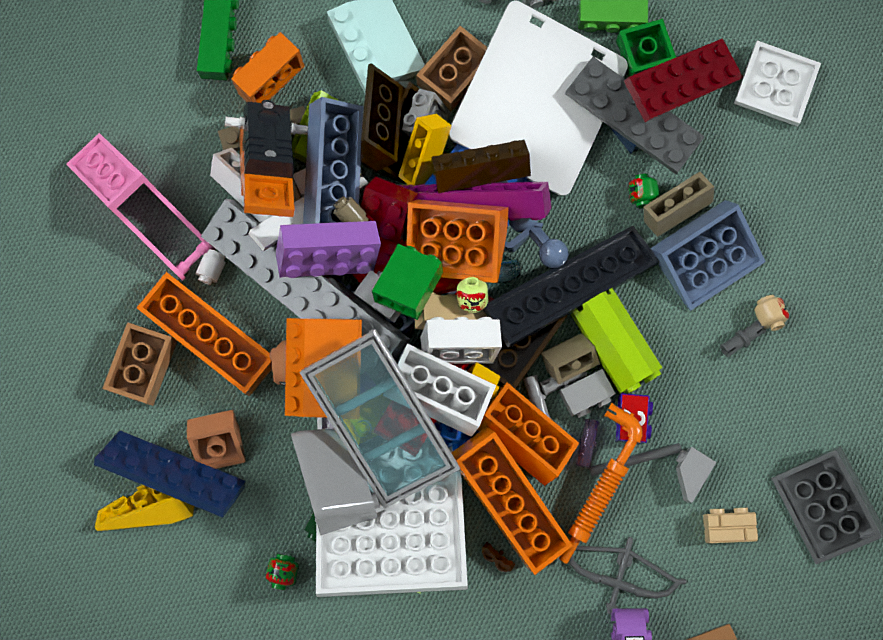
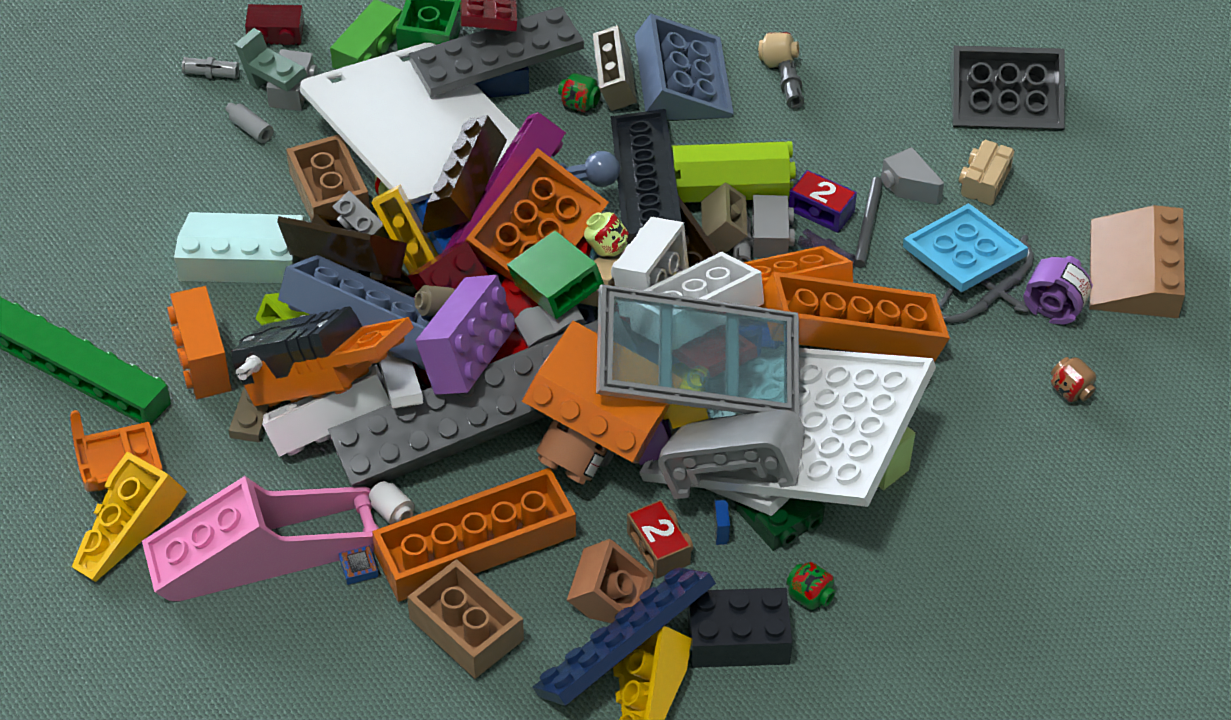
camera: 65 degrees left, 30 degrees down
orange piece [559,403,642,564] -> none
none -> orange piece [70,410,163,492]
none -> yellow wedge [72,451,187,582]
none -> tile [339,545,378,585]
none -> brick [627,500,693,579]
none -> black brick [687,588,792,668]
none -> blue tile [714,500,730,545]
none -> medium azure plate [903,203,1028,293]

